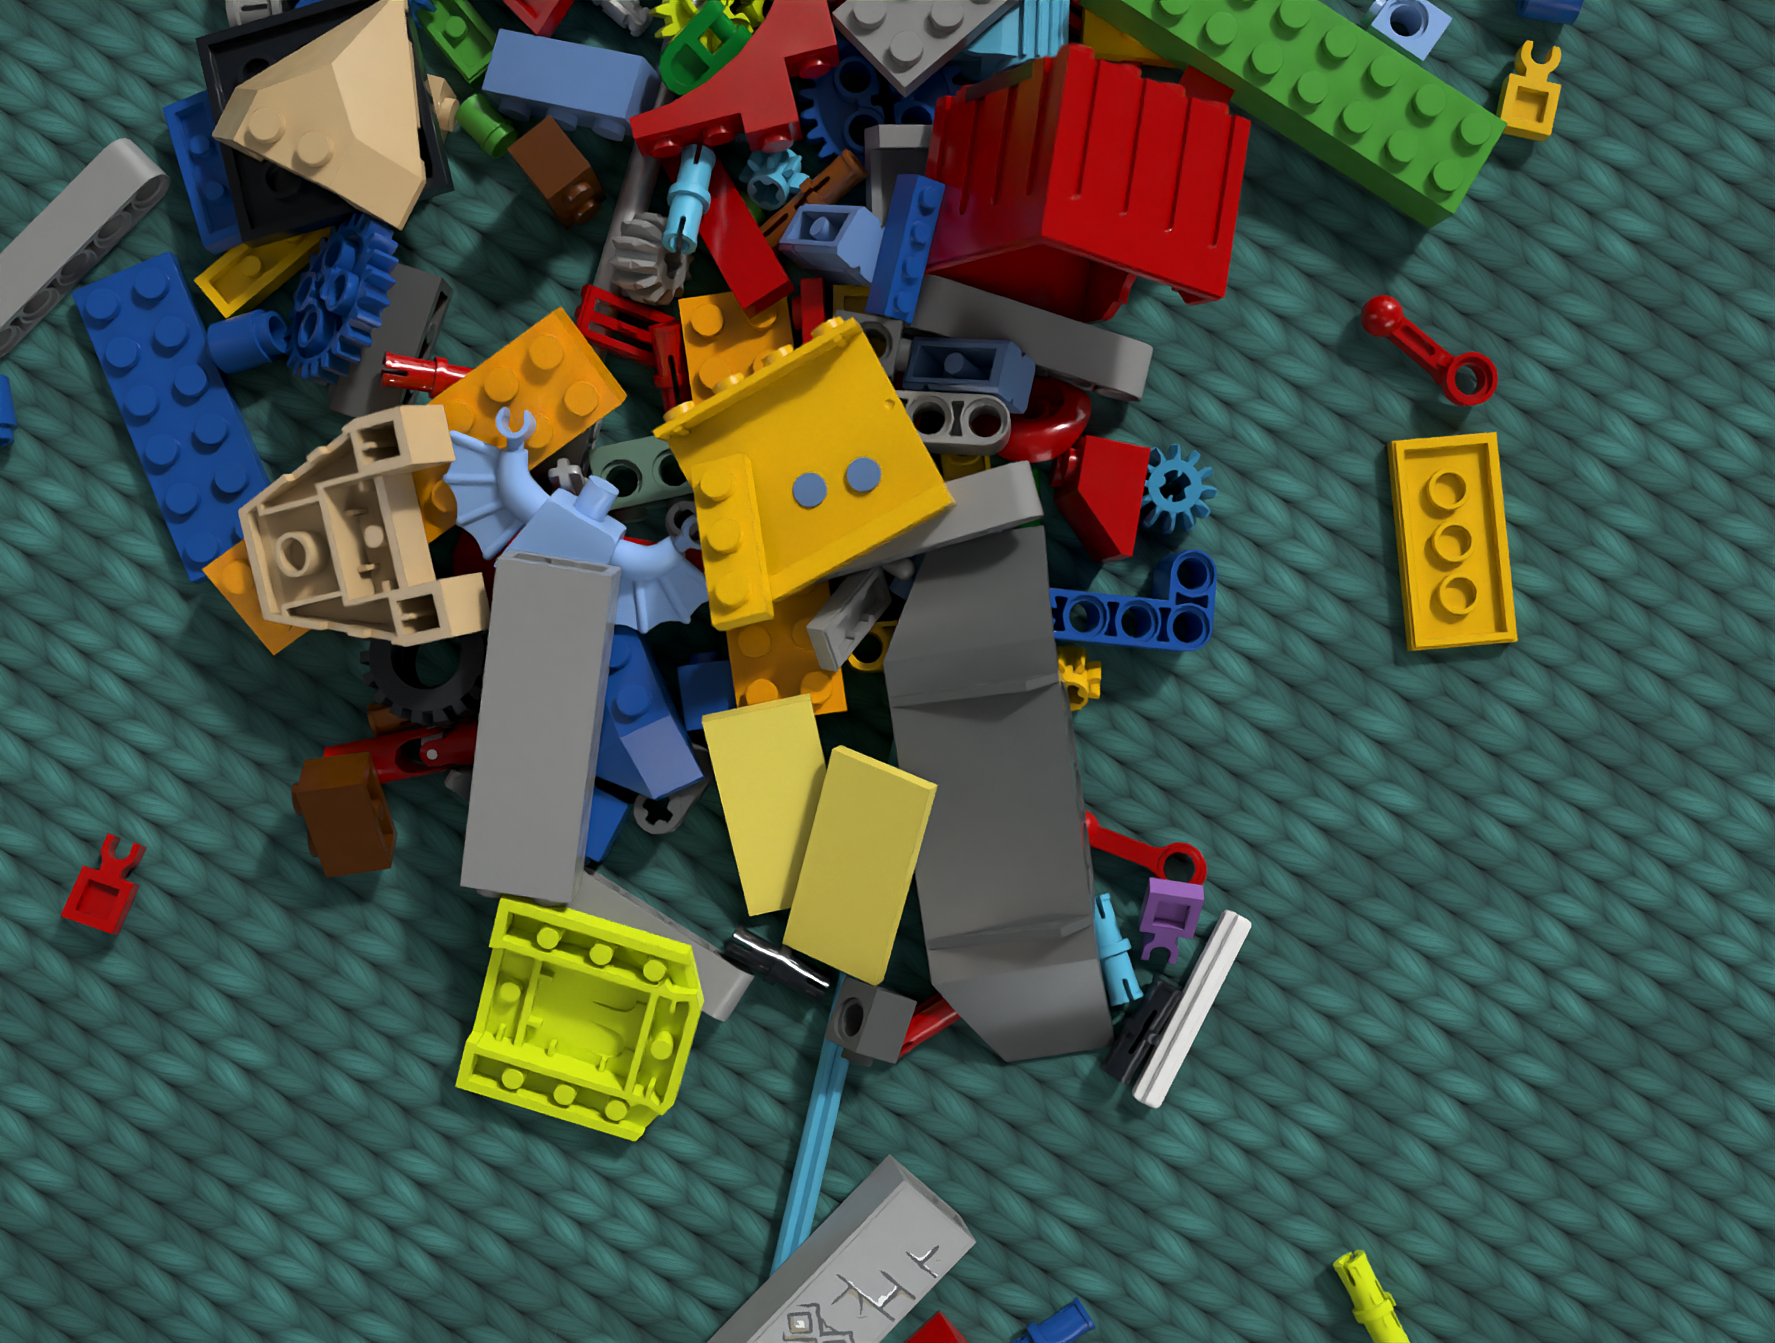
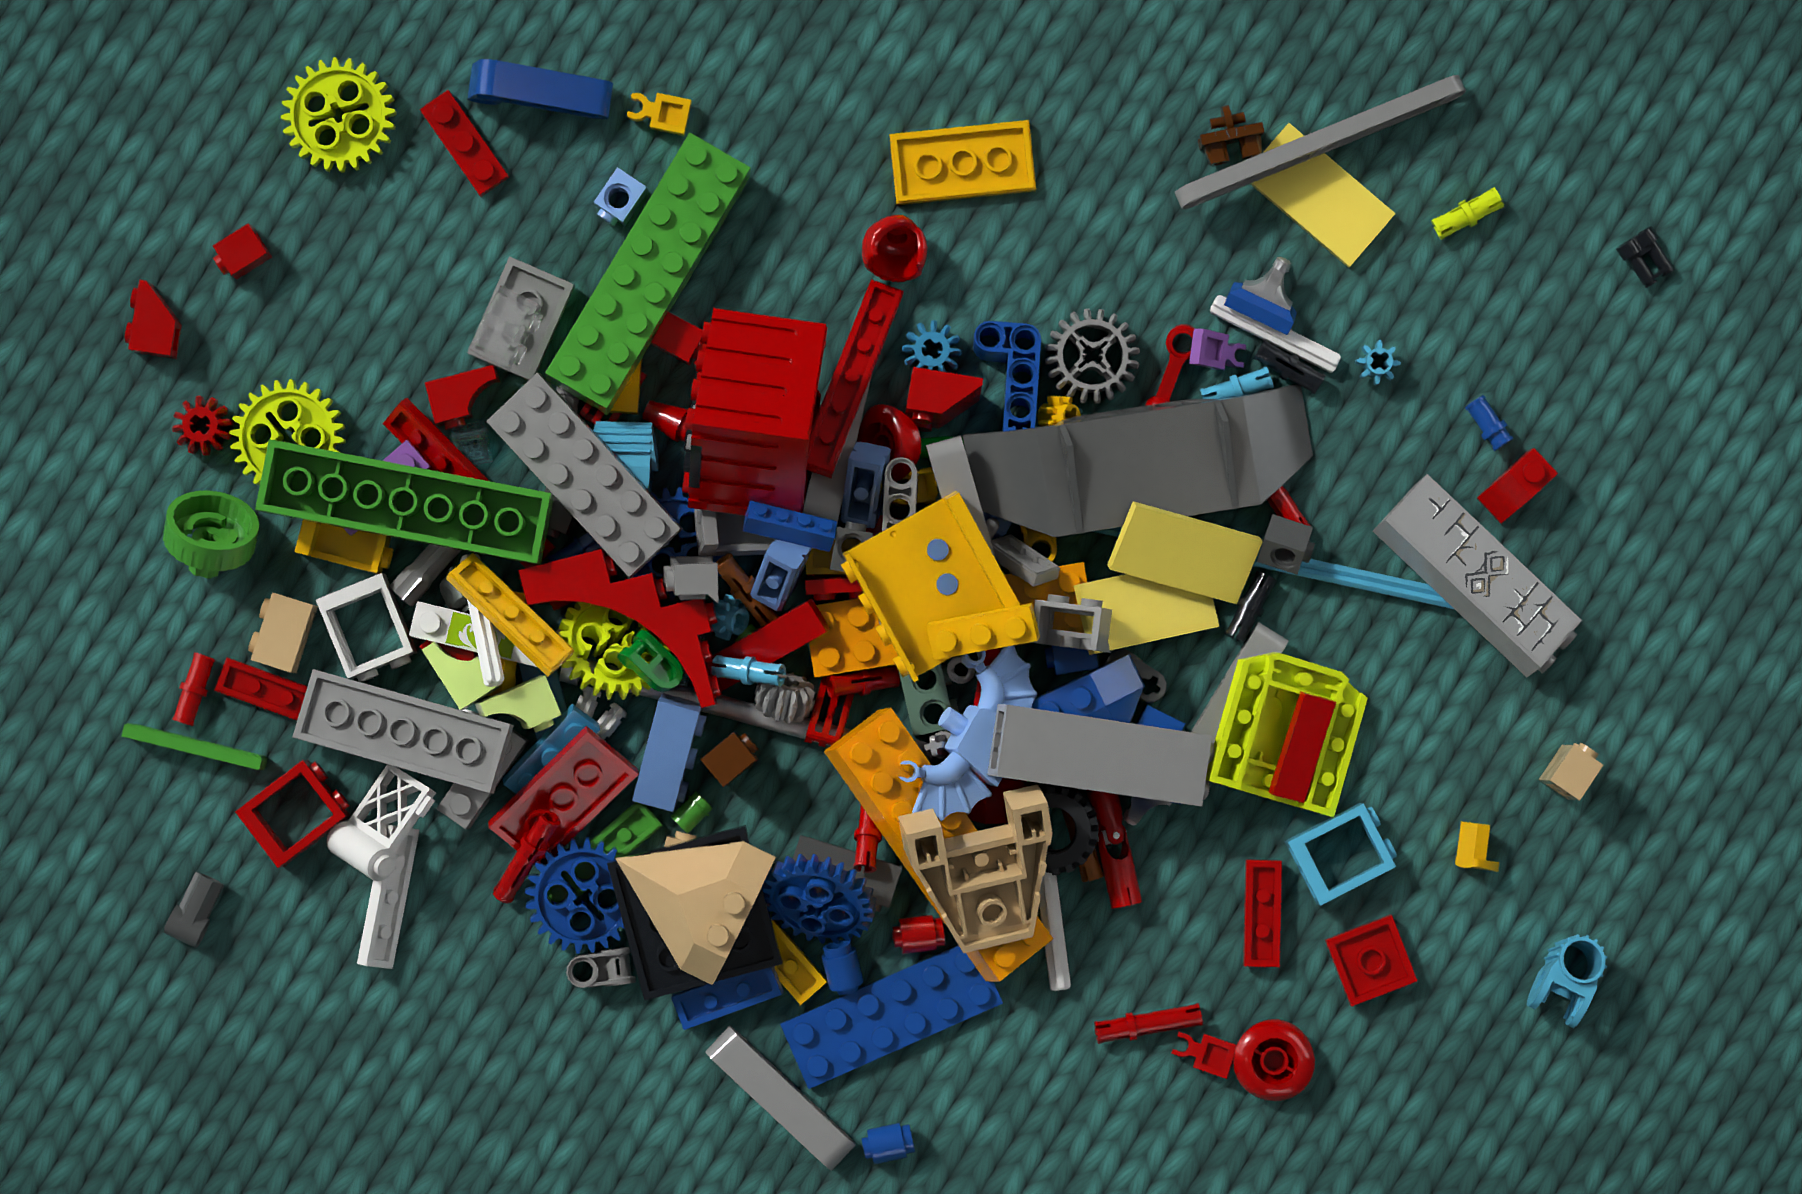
camera: 85 degrees left, 0 degrees up
reddish brown brick [291,751,398,878] -> none
red piece [1360,295,1498,407] -> none
none -> light grey window [663,556,718,603]
none -> red tile [807,279,904,478]
none -> red piece [862,215,928,283]
none -> red brick [892,915,945,954]
none -> light grey window [1032,594,1112,653]
none -> white axle [1039,872,1071,991]
none -> light grey gear [1045,309,1140,404]
none -> red pin [1094,1003,1203,1044]
none -> light grey beam [1174,75,1466,210]
none -> reddish brown hips [1198,105,1264,166]
none -> piece [1224,257,1297,335]
none -> red hat [1233,1019,1315,1101]
none -> red plate [1243,859,1282,967]
none -> light yellow tile [1251,123,1396,268]
none -> red tile [1268,691,1336,803]
none -> medium azure window [1284,803,1397,906]
none -> red plate [1324,914,1417,1007]
none -> medium azure gear [1355,340,1401,385]
none -> yellow tile [1455,821,1500,872]

